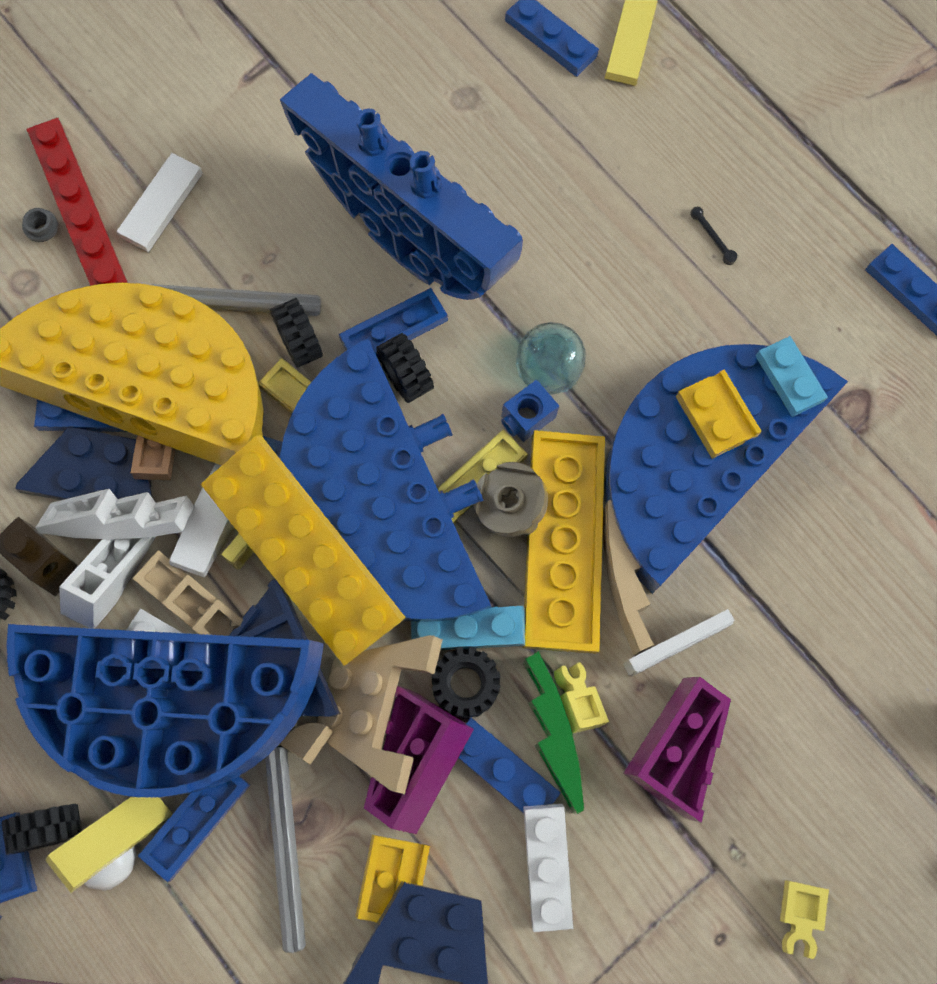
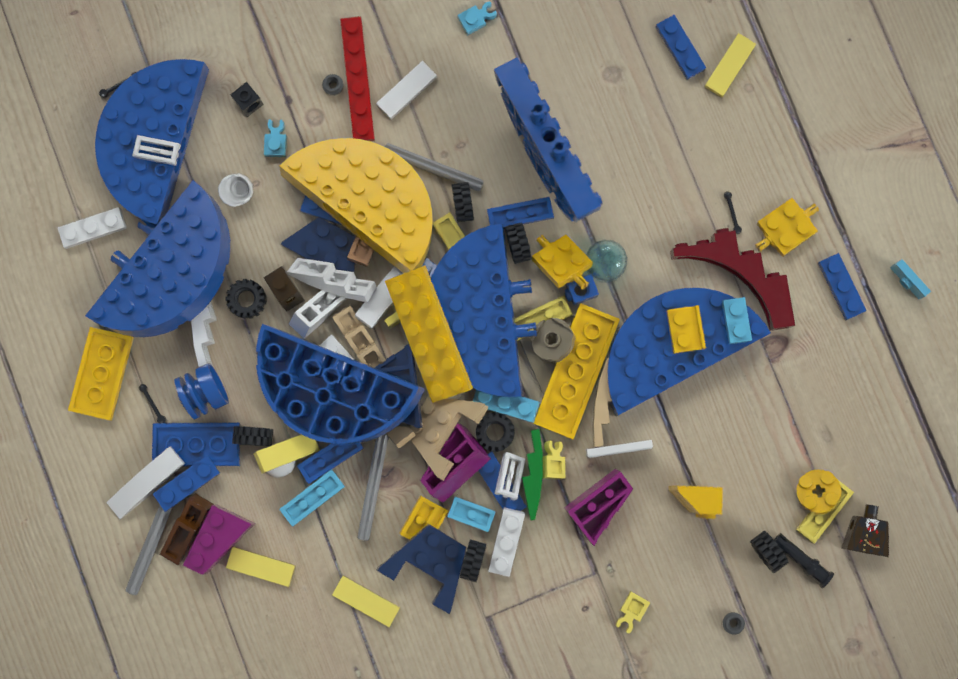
camera: 25 degrees right, 10 degrees up
none -> medium azure plate [279,469,345,527]
none -> medium azure plate [448,497,496,532]
none -> medium azure plate [457,1,497,35]
none -> black tyre [459,539,487,582]
none -> white tile [495,452,526,501]
none -> yellow plate [532,234,593,289]
none -> yellow slope [668,486,723,519]
none -> dark red arch [670,228,795,331]
none -> yellow plate [755,198,819,257]

